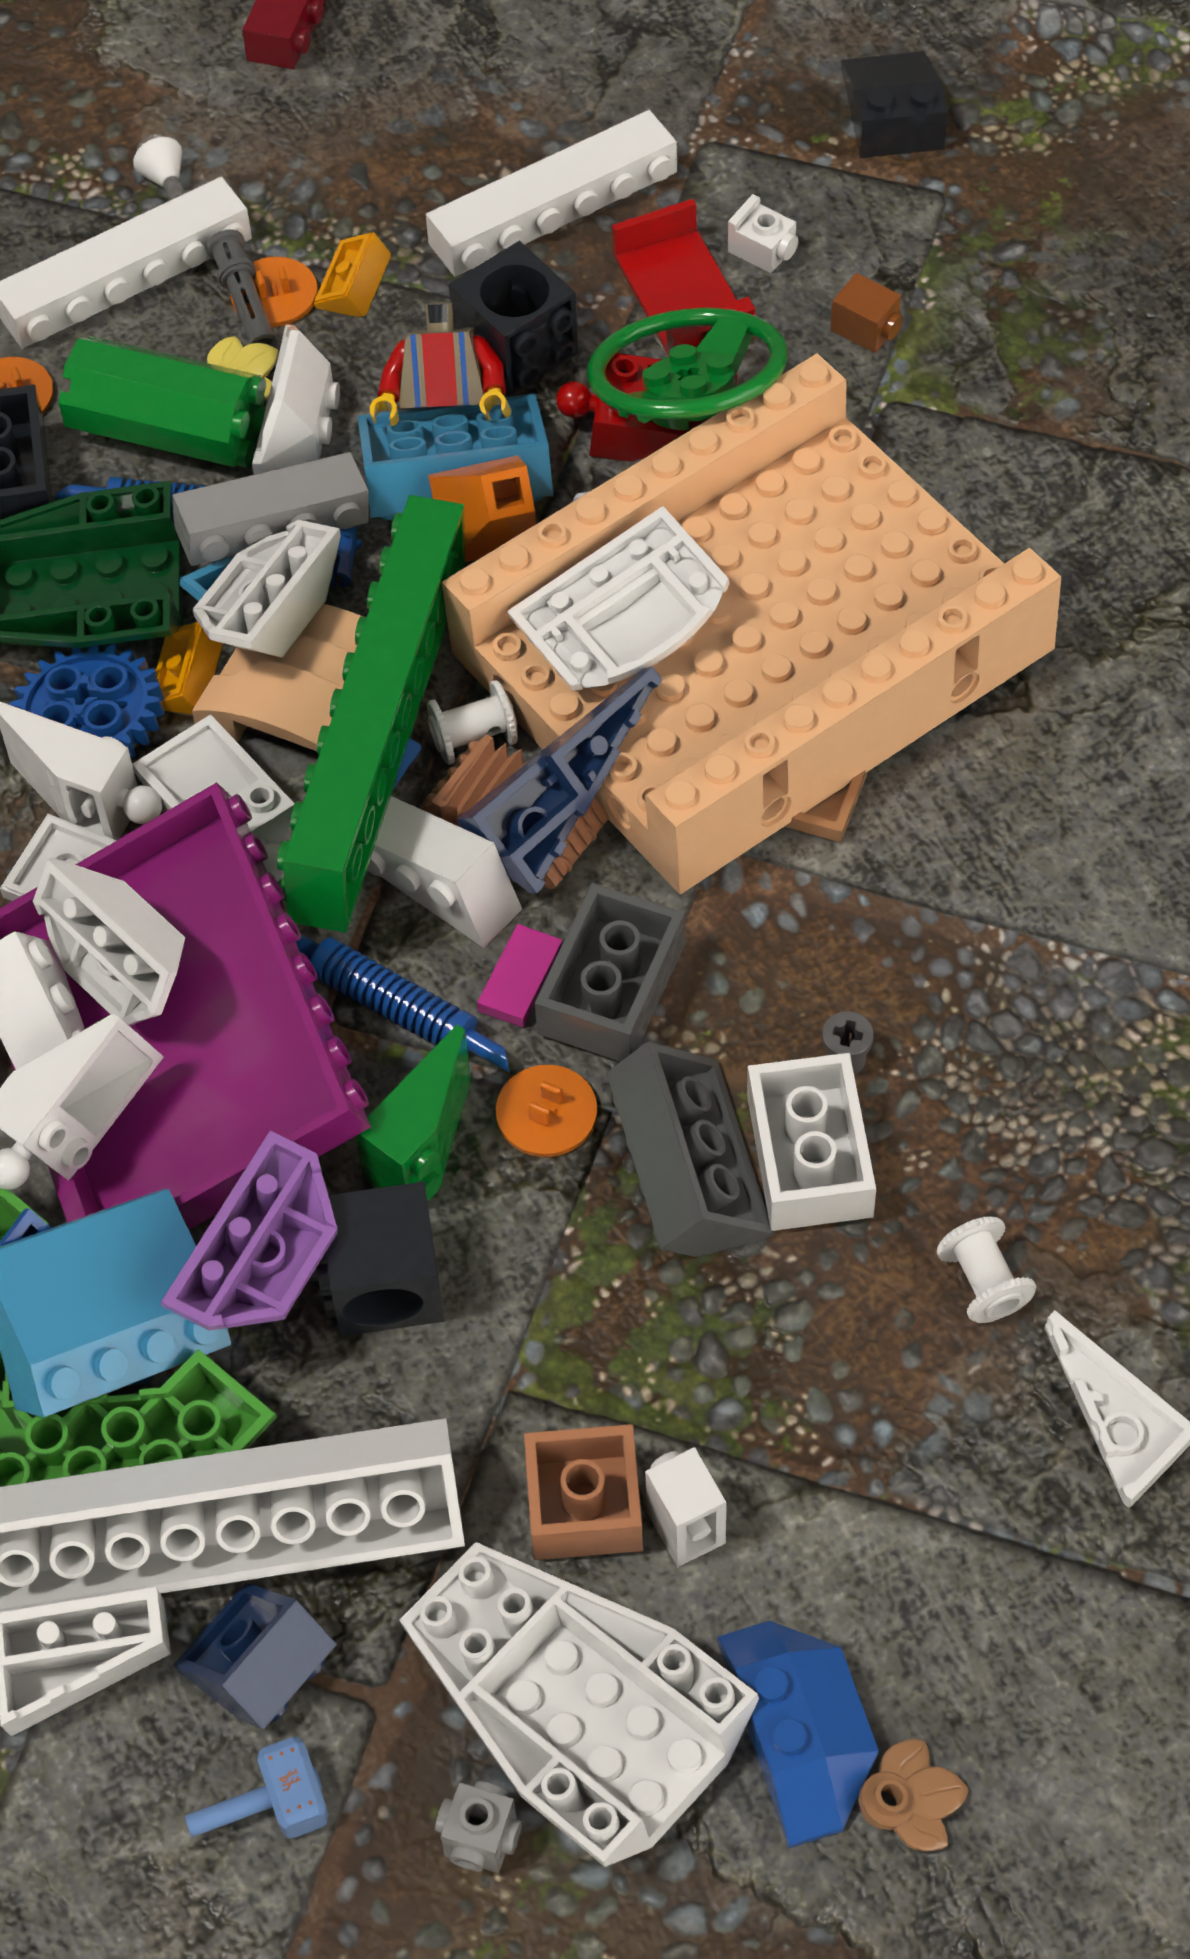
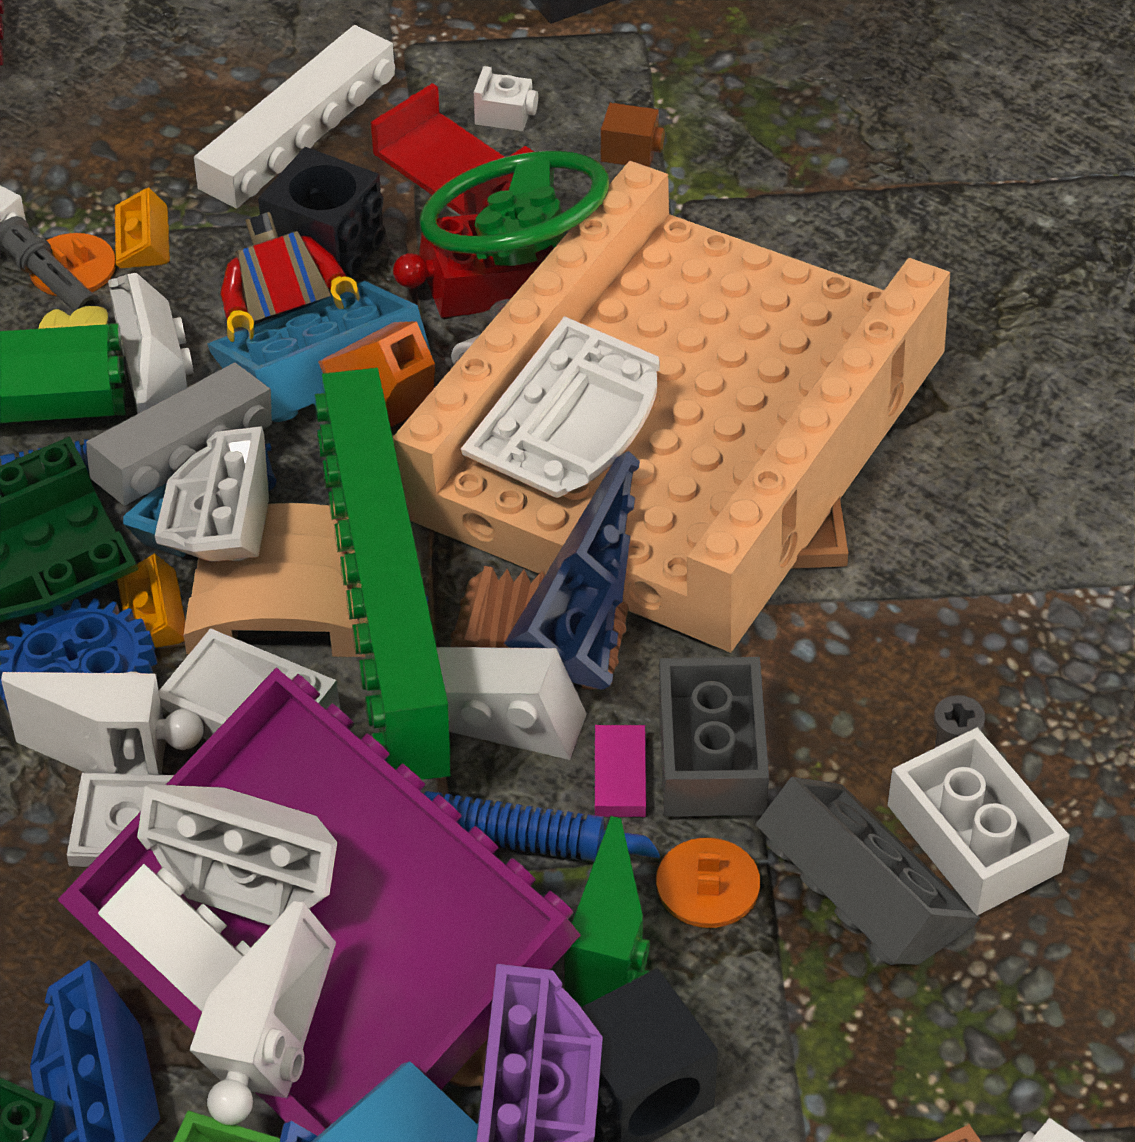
camera: 25 degrees left, 10 degrees down
white hose [427,680,518,765] -> none

